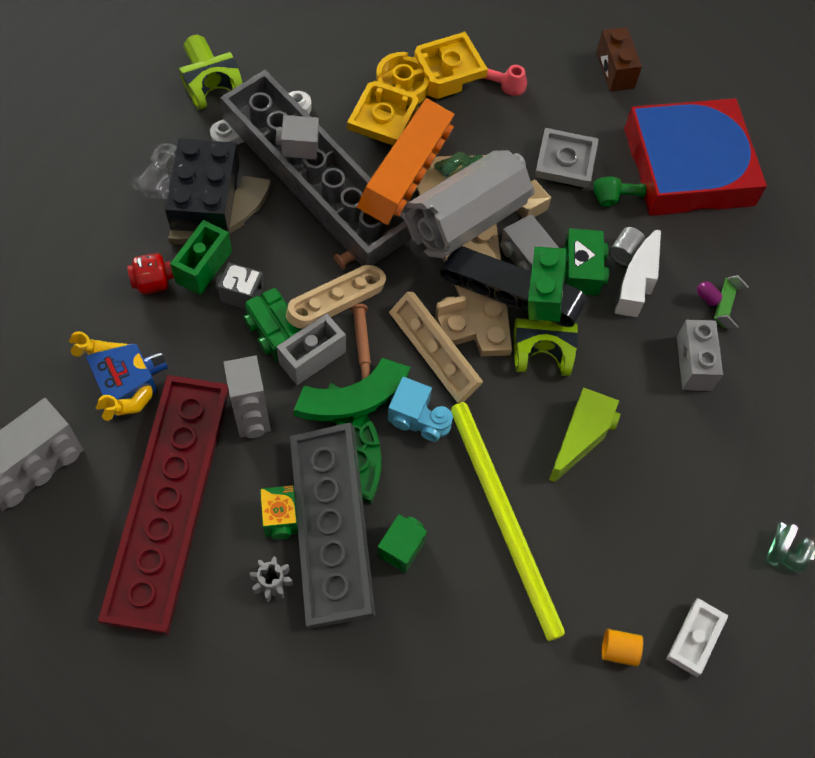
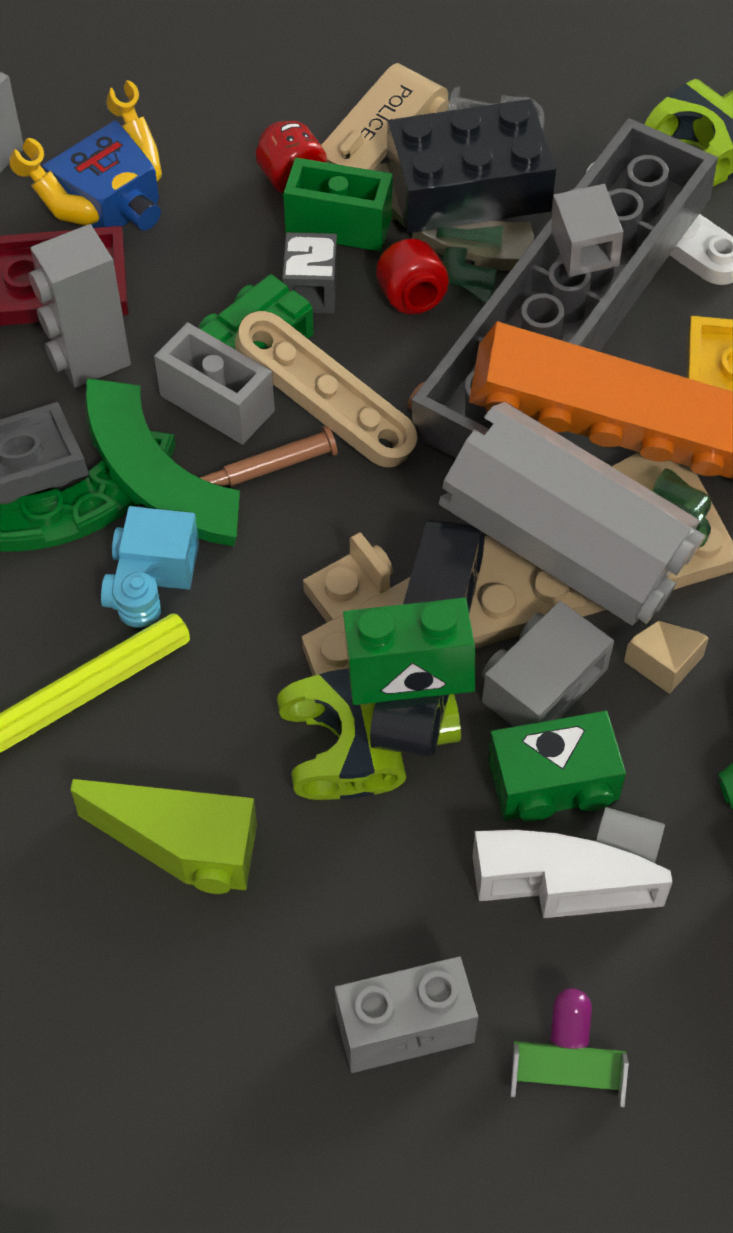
camera: 80 degrees right, 5 degrees down
tan plate [389,292,483,403] -> none
none -> tan door [321,63,451,170]
none -> red head [376,238,449,315]
none -> clear green piece [436,225,504,302]

